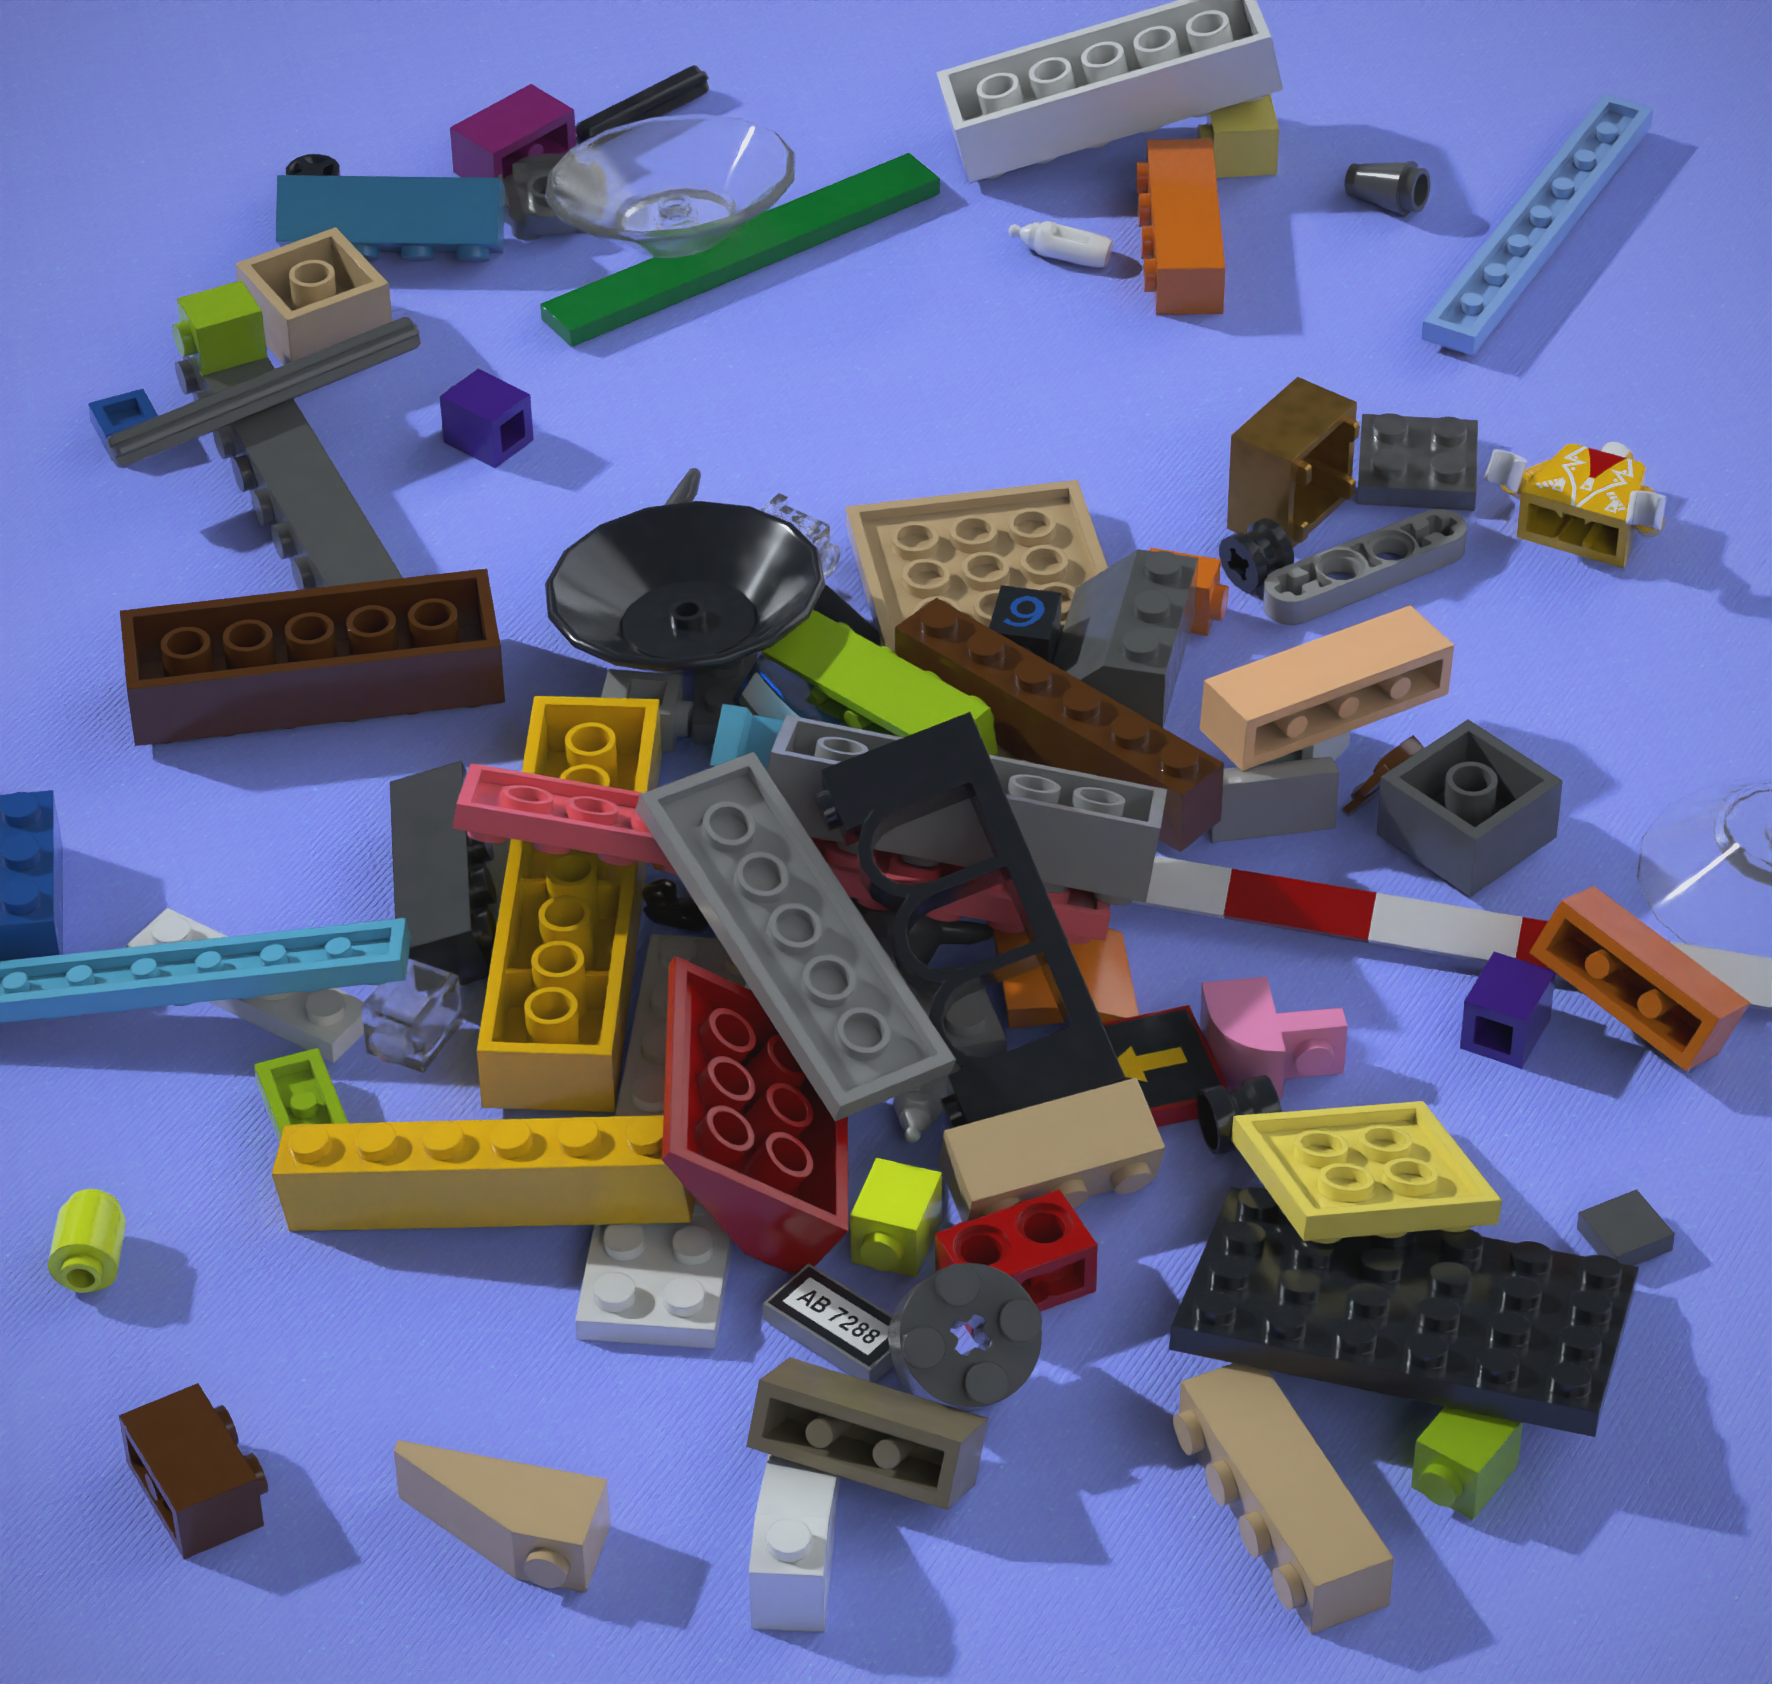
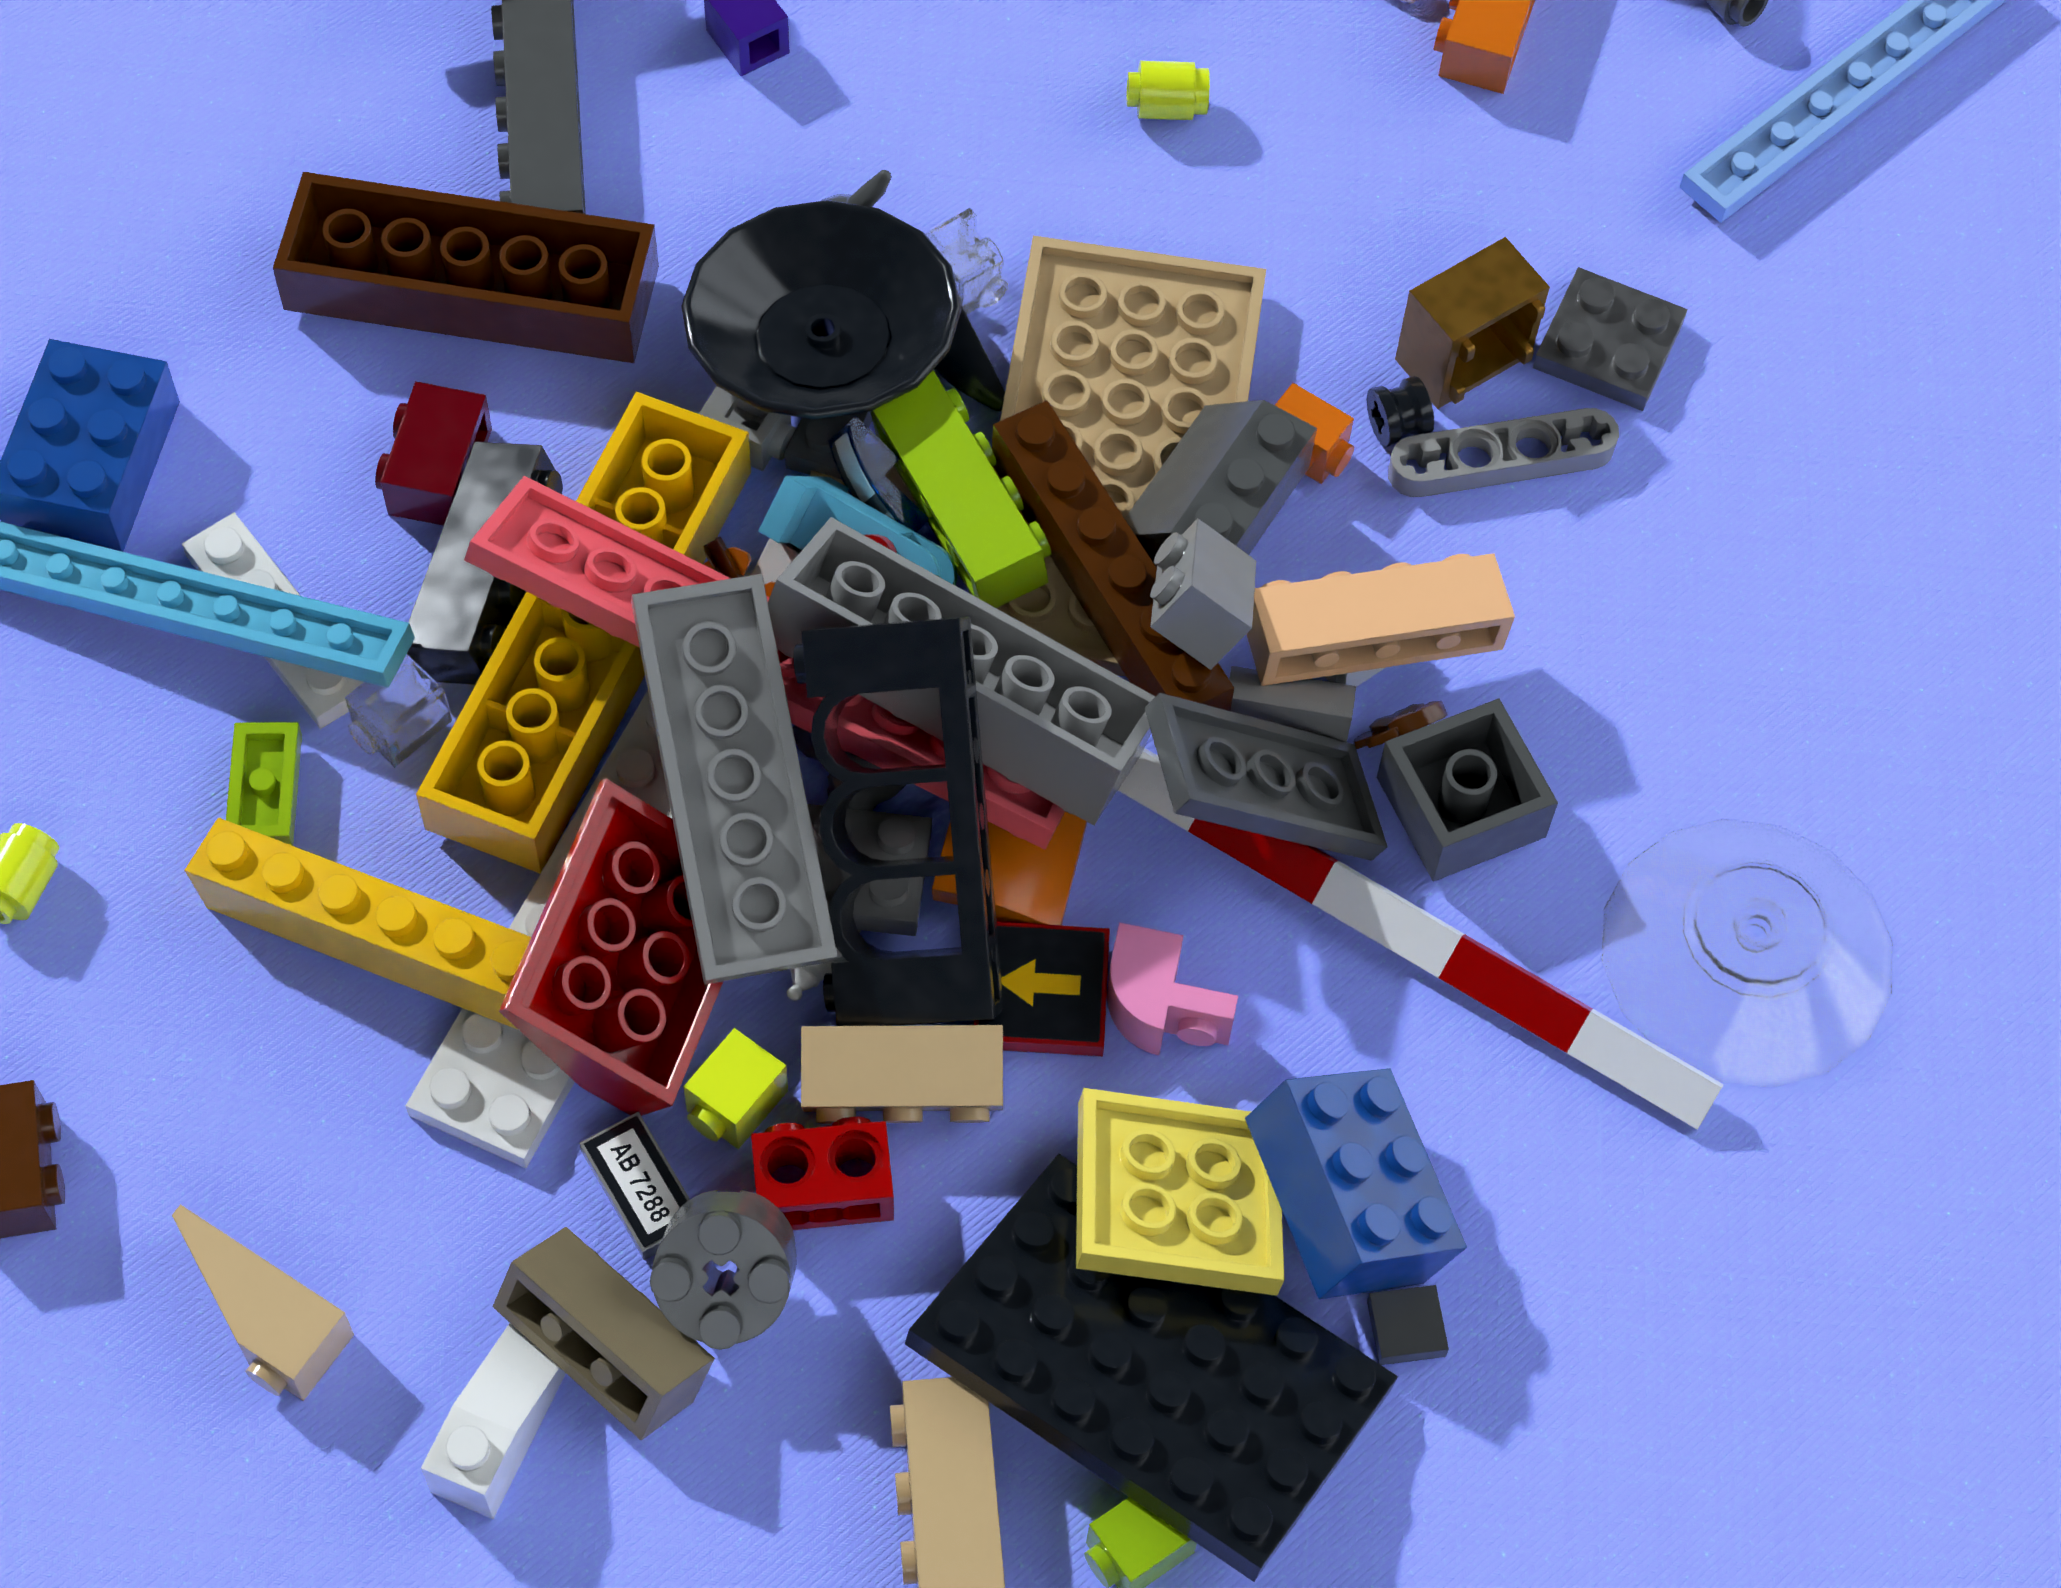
camera: 15 degrees right, 20 degrees up
black brick [989,585,1062,664] -> none
black wheel [1196,1075,1282,1155] -> none
dark purple brick [1460,951,1556,1069] -> none
yellow torso [1484,442,1667,568] -> none
orange brick [1529,886,1751,1071] -> none
none -> dark red brick [375,381,492,526]
none -> neon yellow brick [1126,60,1210,120]
none -> dark grey plate [1144,693,1388,861]
none -> light grey brick [1150,518,1257,670]
none -> blue brick [1245,1068,1467,1300]

